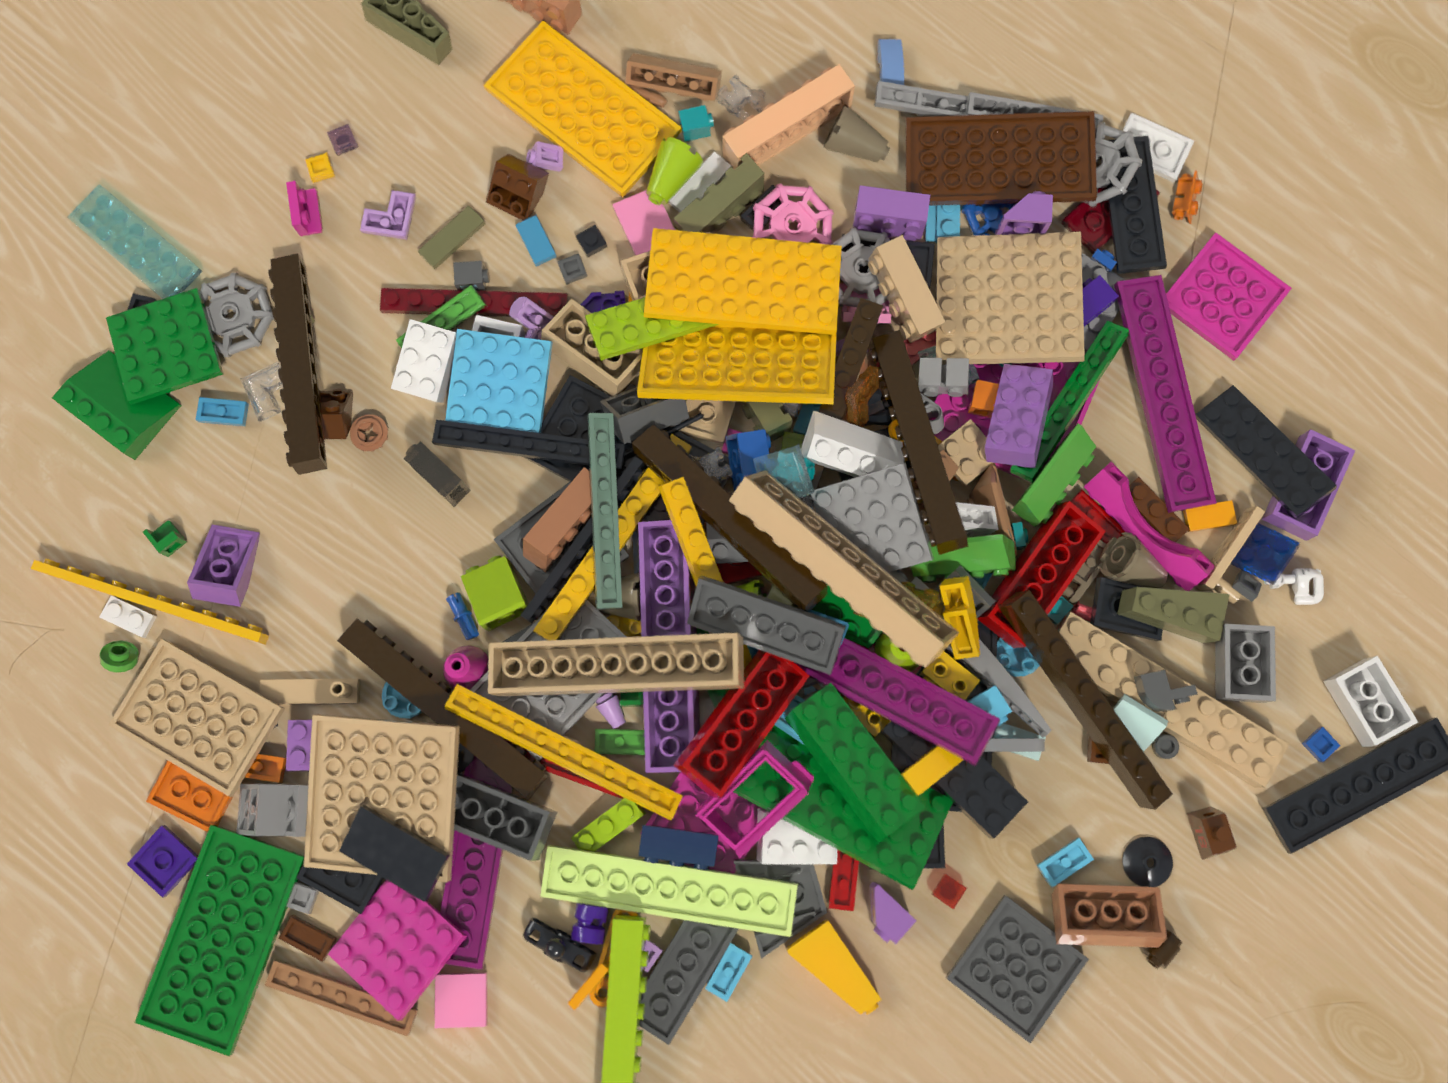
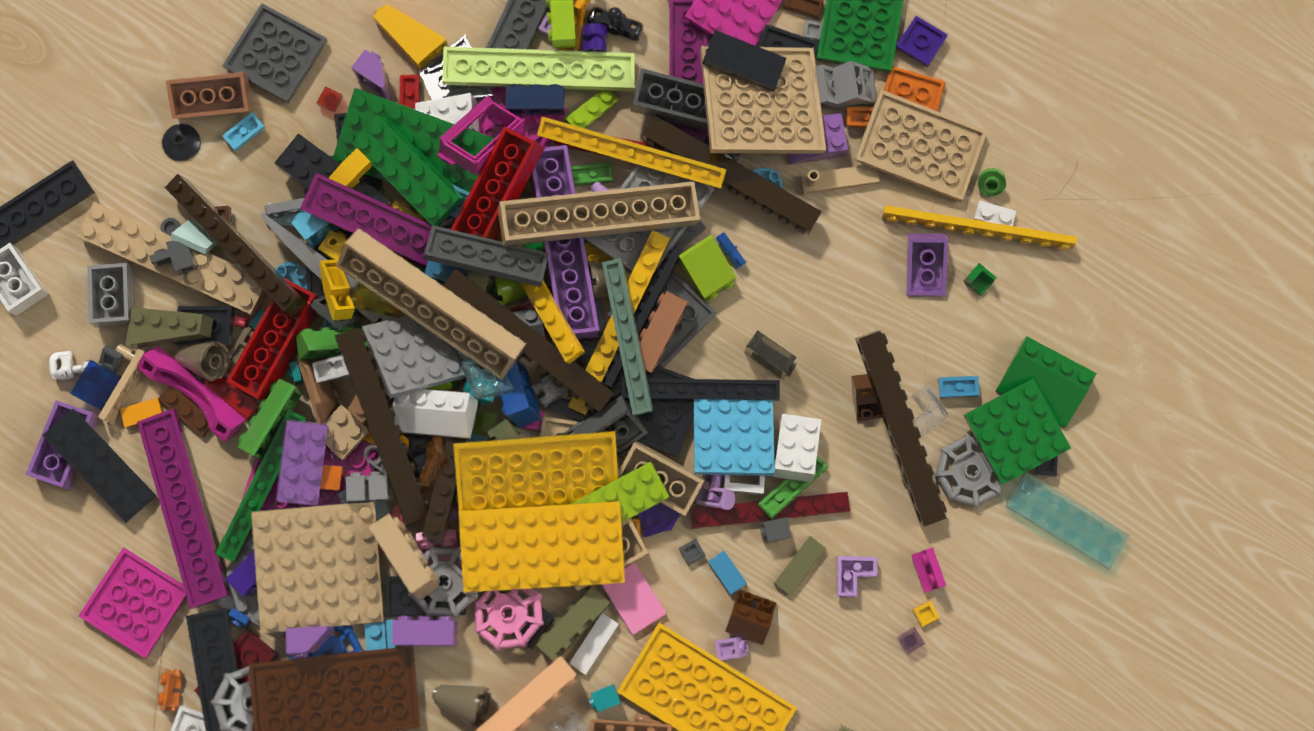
camera: 170 degrees right, 0 degrees up
nougat gear [350,414,388,452] -> none
dark pink cone [443,645,489,690] -> none
black plate [575,225,607,258] -> none
lime cone [646,137,703,206] -> none
medium azure plate [705,943,752,1002] -> none
dark brown brick [1144,930,1182,969] -> none
reddish brown torso [1187,806,1236,860] -> none
blue plate [1302,727,1341,762] -> none

